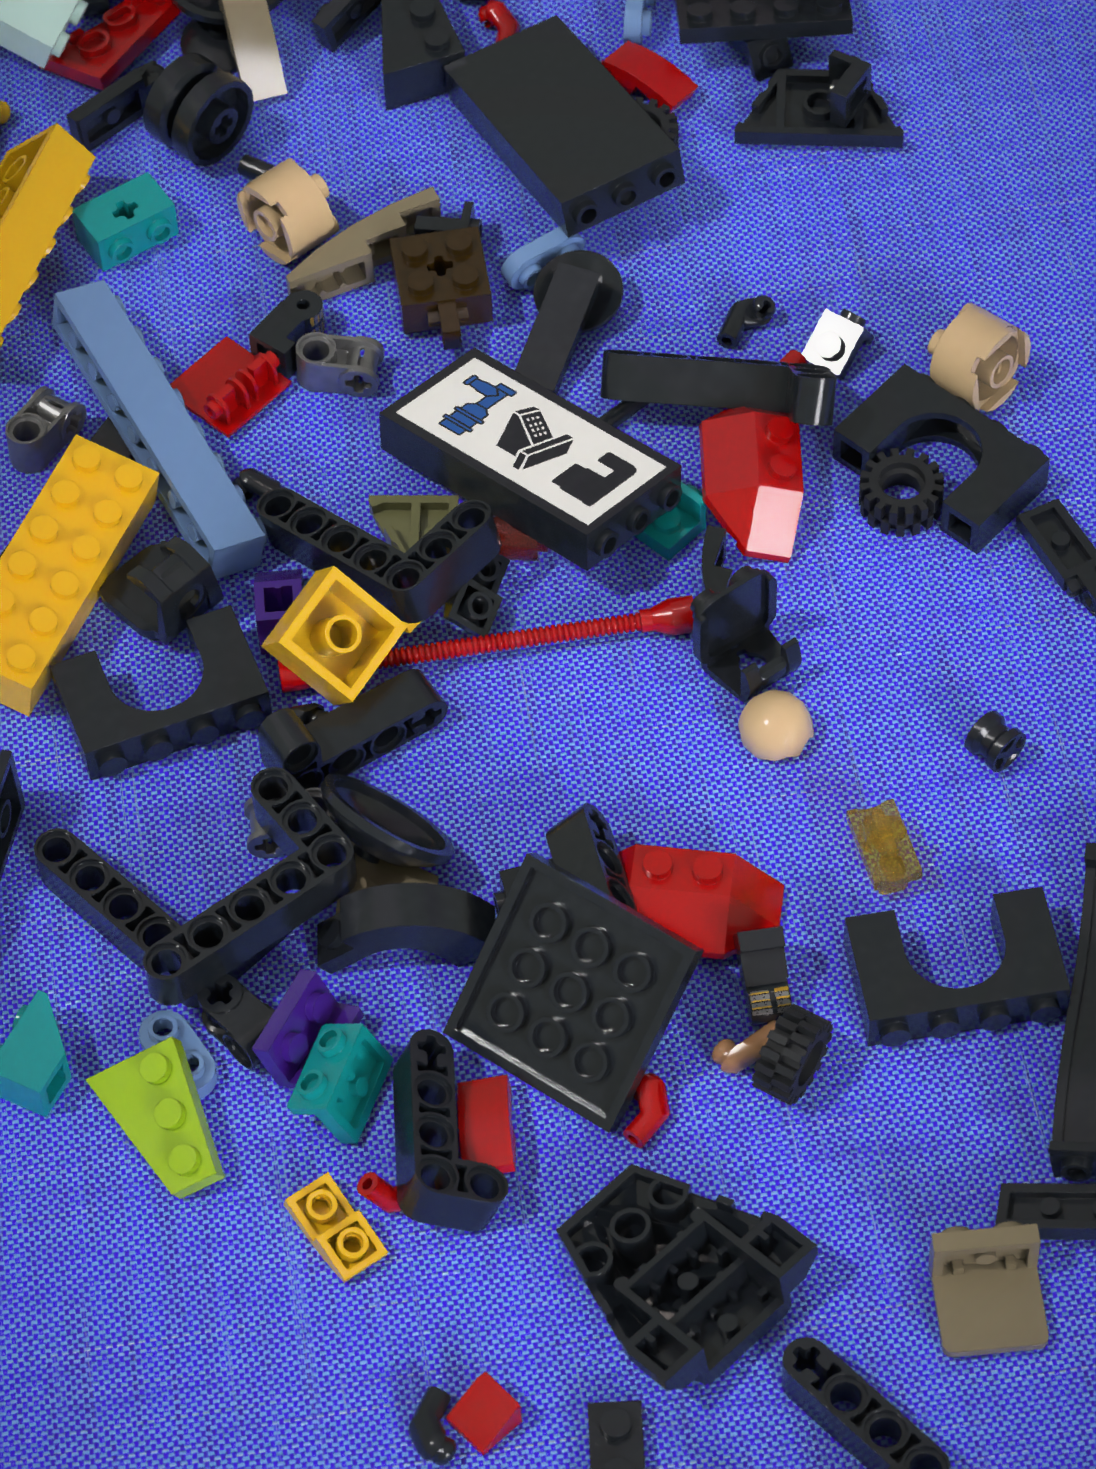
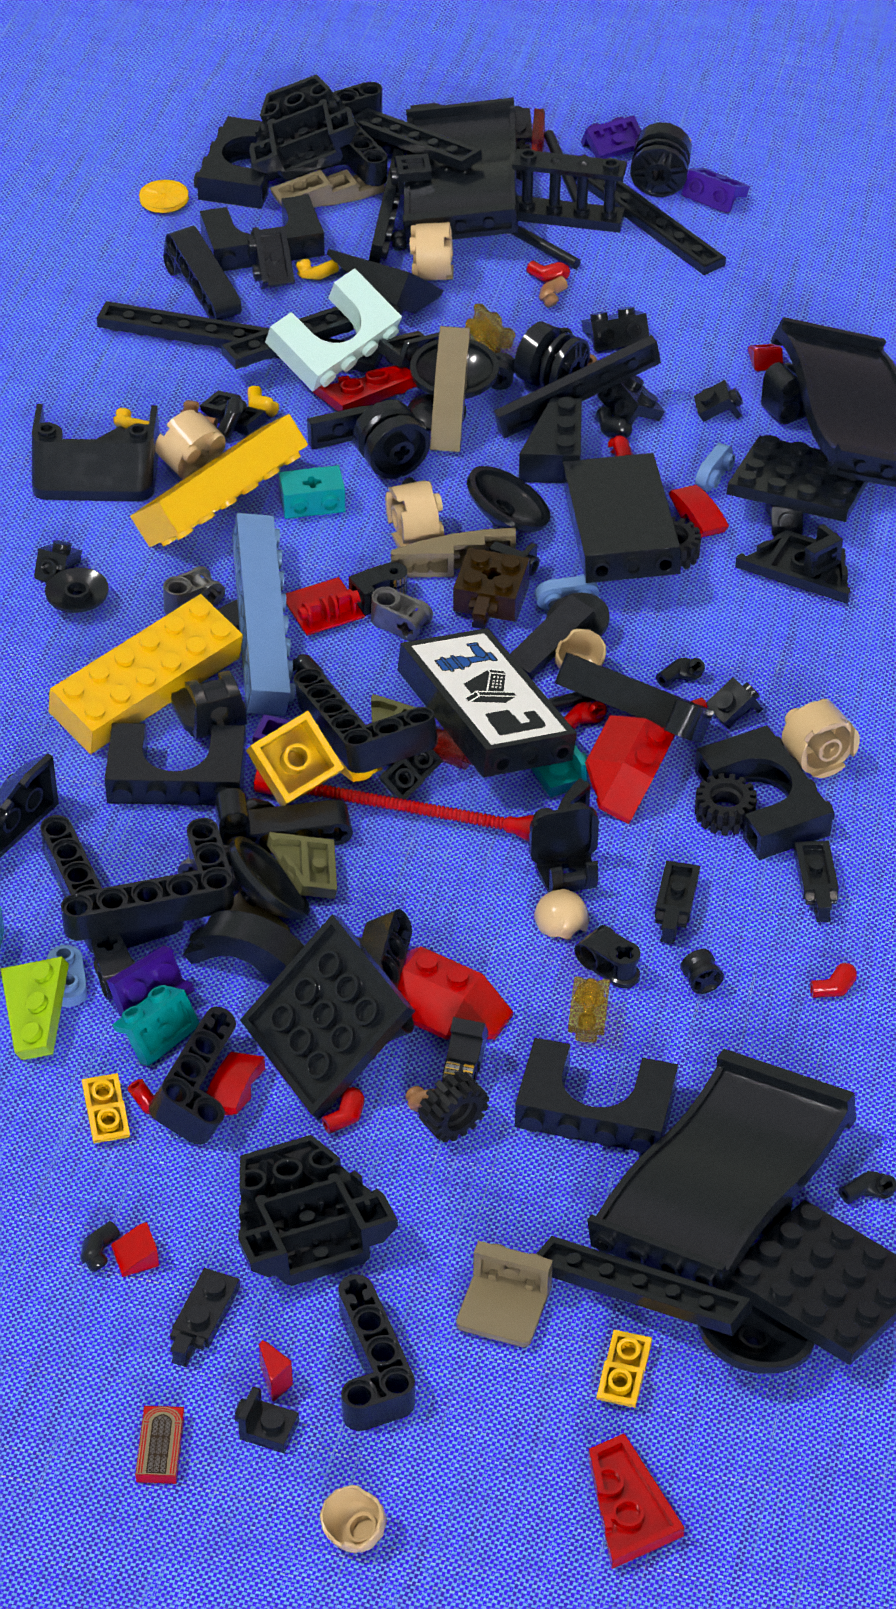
camera: 20 degrees right, 10 degrees down
none -> olive wing [267,832,337,899]
none -> black dish [467,466,550,532]
none -> tan hair [555,629,606,669]
none -> red arm [564,701,607,730]
none -> black piece [574,925,641,988]
none -> black hinge [655,860,700,944]

